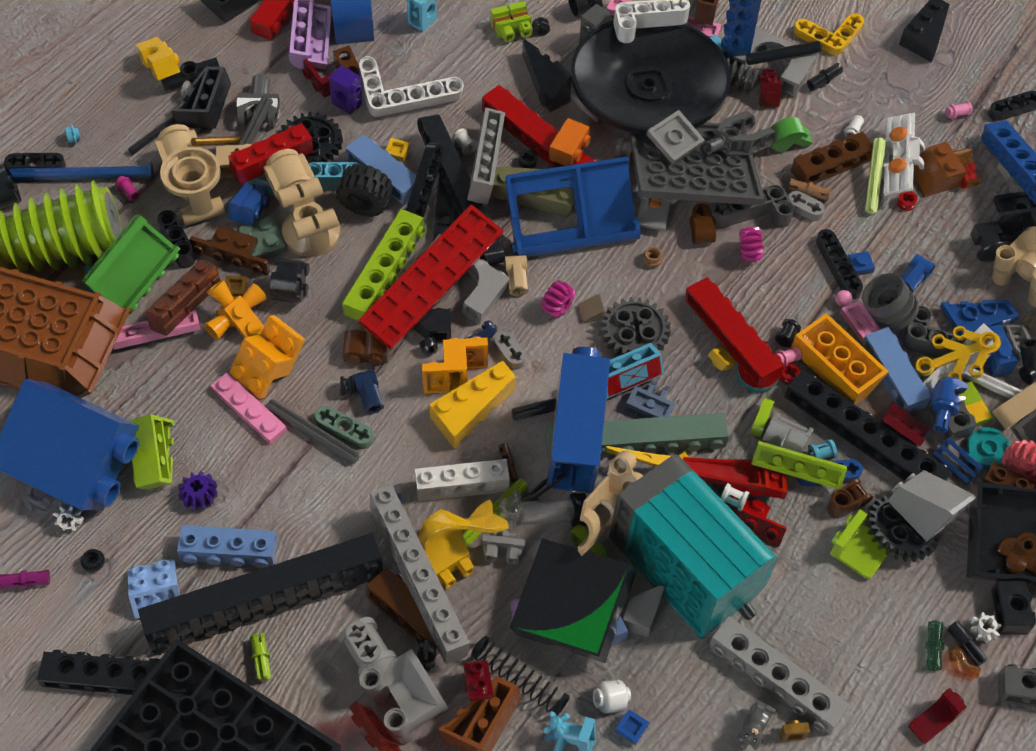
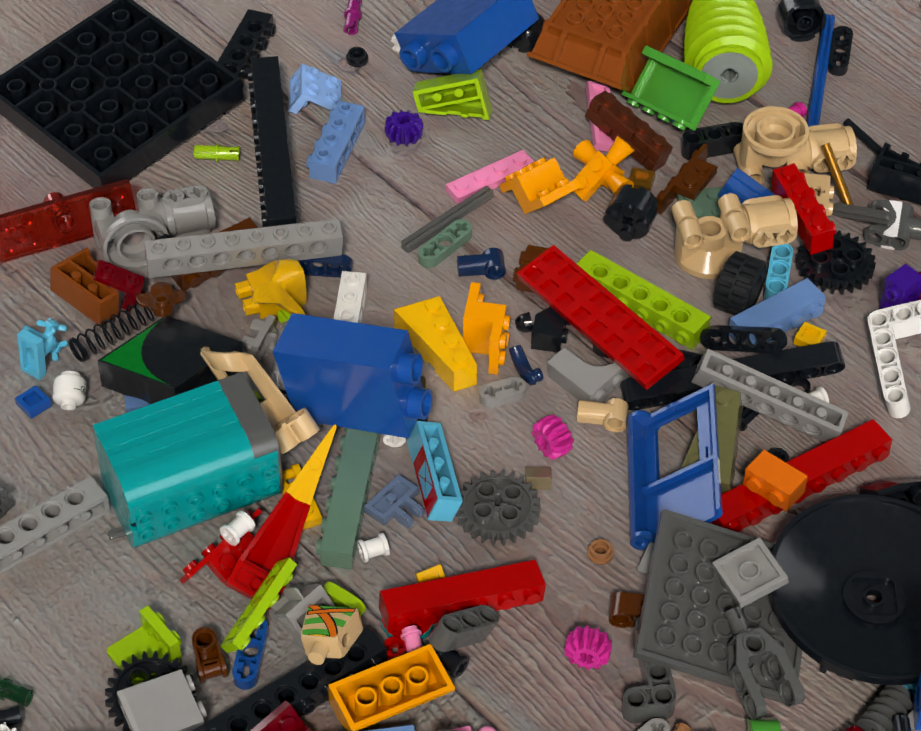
camera: 105 degrees right, 10 degrees down
medium azure plate [65,124,80,144] -> none
black bush [340,376,353,396] -> none
medium azure bush [808,439,837,459] -> none
none -> reddish brown plate [136,282,186,317]
none -> tan torso [301,605,363,665]
none -> white bush [357,532,390,563]
none -> dark grey beam [428,605,499,652]

